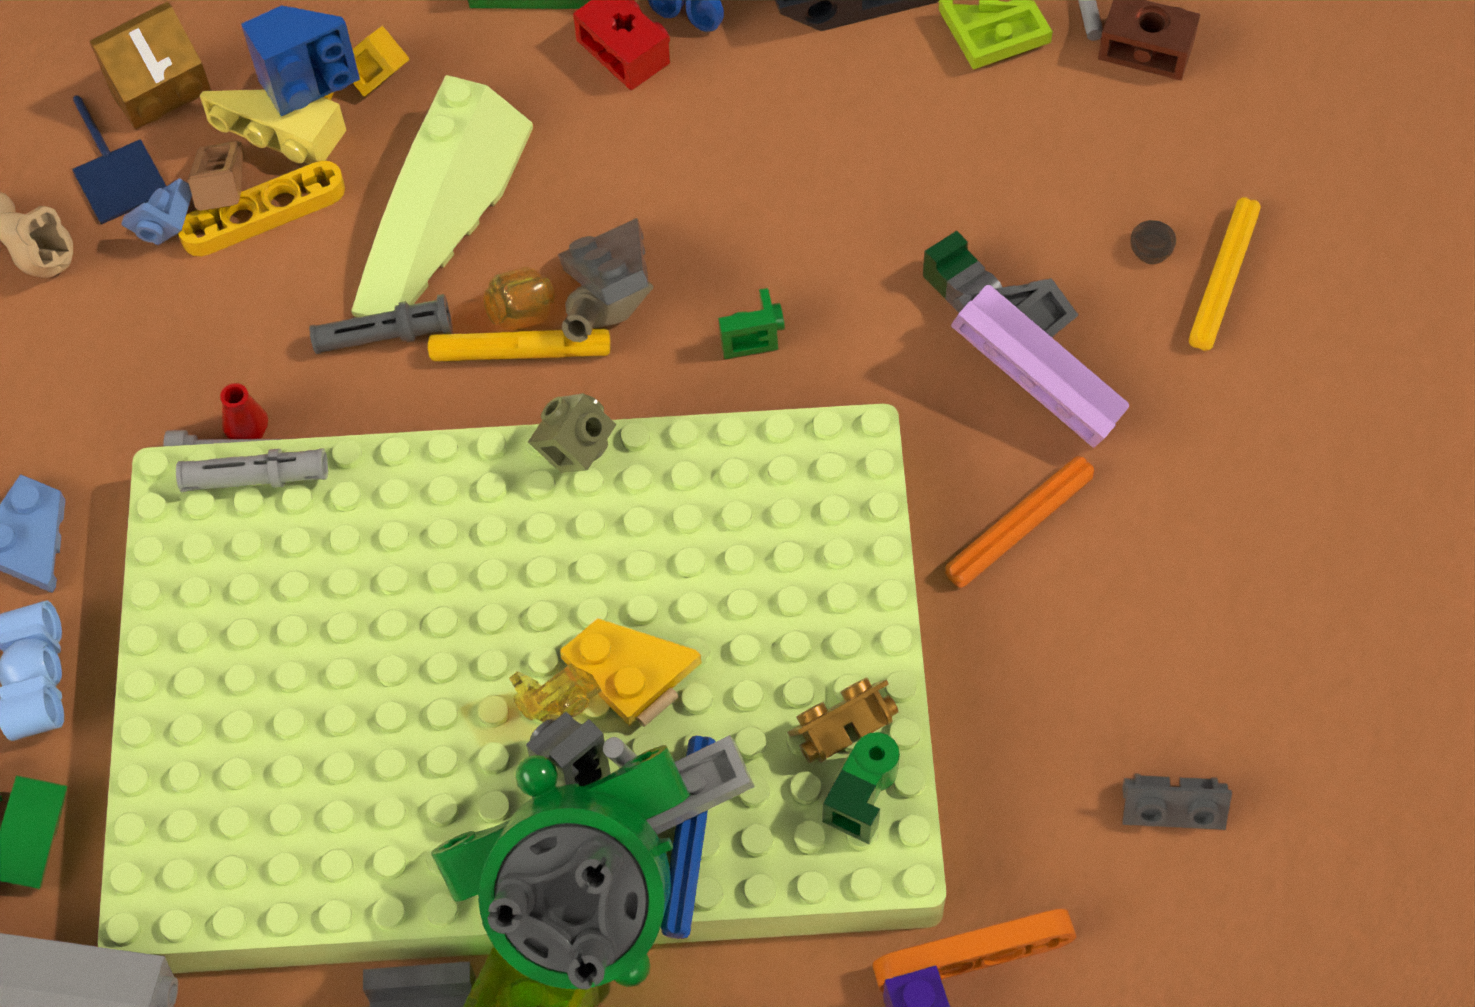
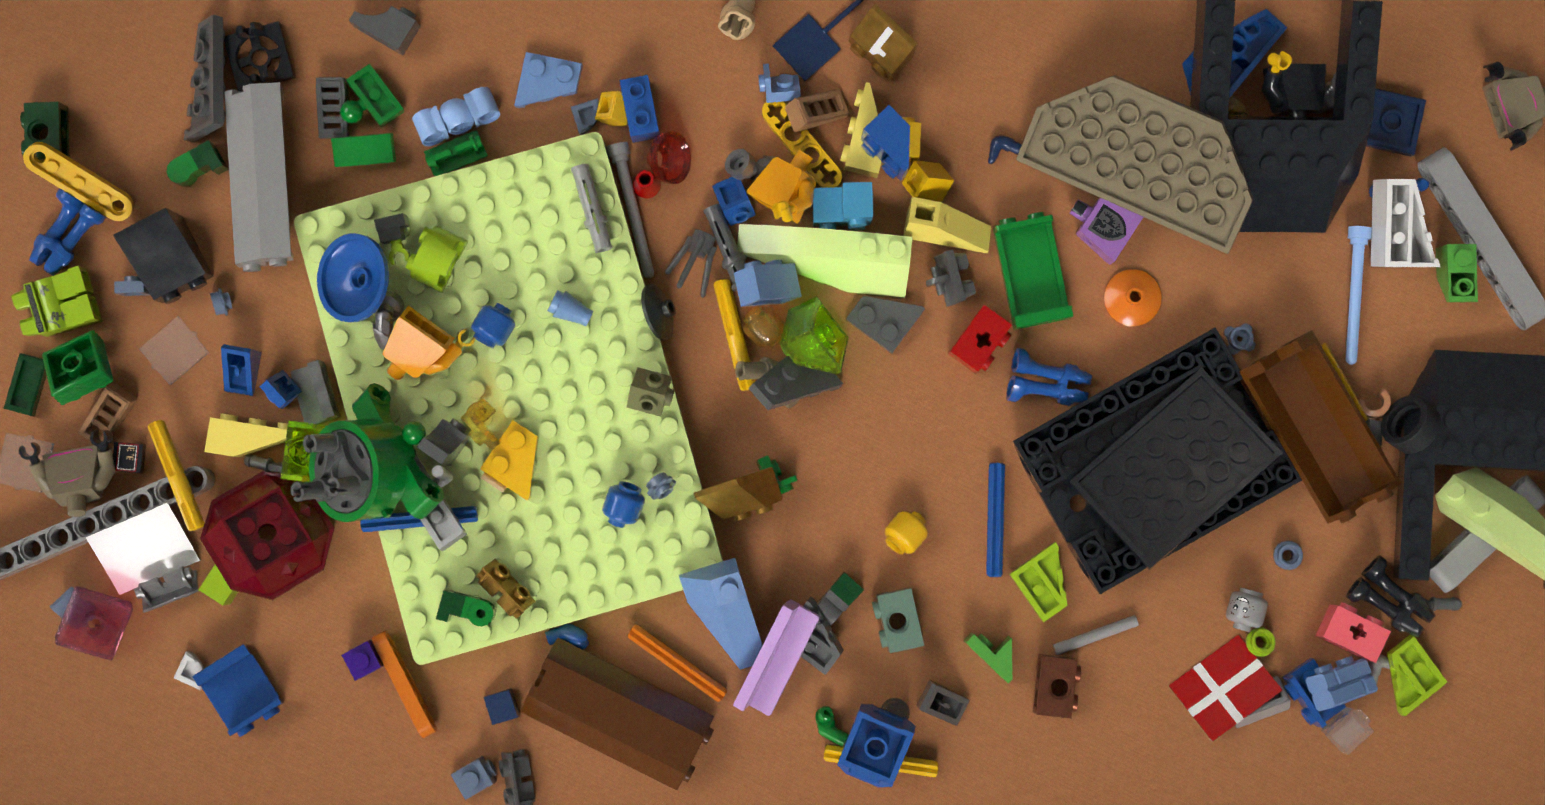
camera: 70 degrees right, 25 degrees up
none -> blue dish [317,233,389,322]
none -> light orange torso [372,291,475,380]
none -> pearl dark grey piece [374,213,411,266]
none -> lime cylinder [406,226,468,293]
none -> green hinge [424,130,488,177]
none -> sand blue bracket [451,755,497,800]
none -> blue head [471,303,515,349]
none -> dark blue slope [483,688,520,725]
none -> reddish brown panel [520,638,714,790]
none -> blue arm [545,624,589,650]
none -> medium blue cone [547,290,593,327]
none -> sand blue tile [571,98,599,135]
none -> yellow slope [595,91,627,126]
none -> blue head [602,481,645,528]
none -> blue brick [619,75,661,143]
none -> pearl dark grey dish [641,284,676,341]
none -> sand blue plate [646,472,676,500]
none -> clear red piece [647,131,691,184]
none -> dark grey plant [665,229,717,298]
none -> medium blue wedge [679,558,763,670]
none -> pearl gold slope [694,467,783,521]
none -> blue bracket [712,177,756,226]
none -> light orange torso [725,149,816,224]
none -> medium blue brick [734,260,802,307]
none -> clear neon green slope [780,296,849,374]
none -> dark azure brick [812,182,873,231]
none -> green arm [815,706,849,747]
none -> blue slope [837,704,916,787]
none -> dark grey wing [846,296,925,354]
none -> sand green brick [872,587,924,653]
none -> yellow head [885,511,928,555]
none -> light yellow slope [903,197,991,254]
none -> dark grey slope [916,680,970,726]
none -> dark grey hips [926,250,976,307]
none -> bright green slope [964,633,1013,684]
none -> blue axle [986,463,1005,577]

